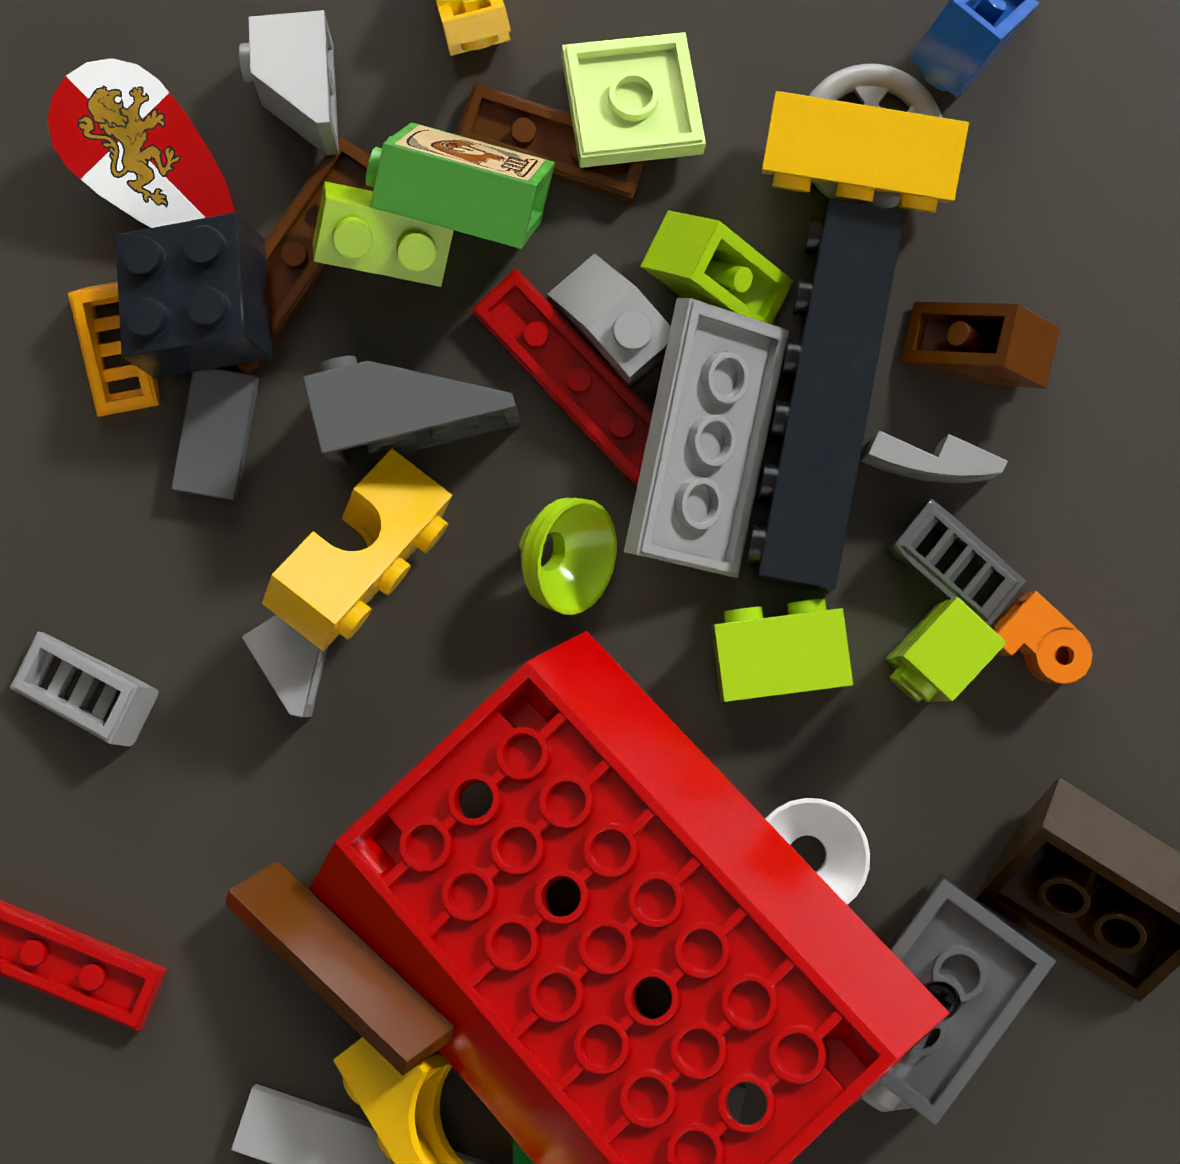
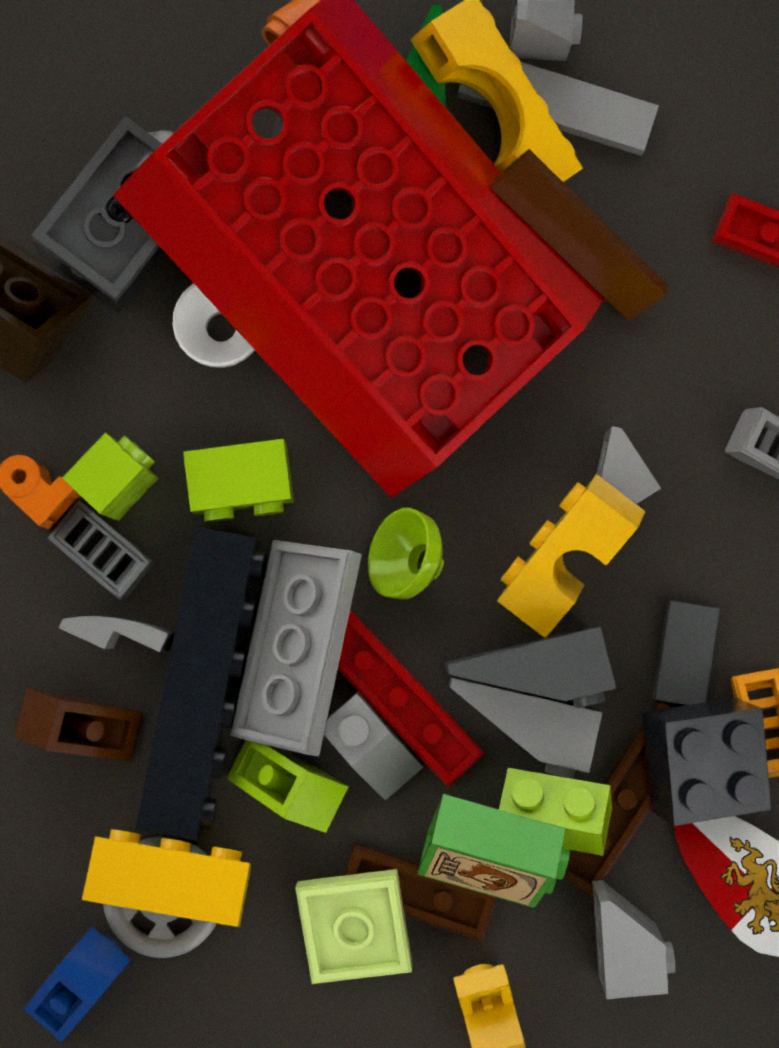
camera: 175 degrees right, 0 degrees up
none -> light grey slope [449,676,603,779]

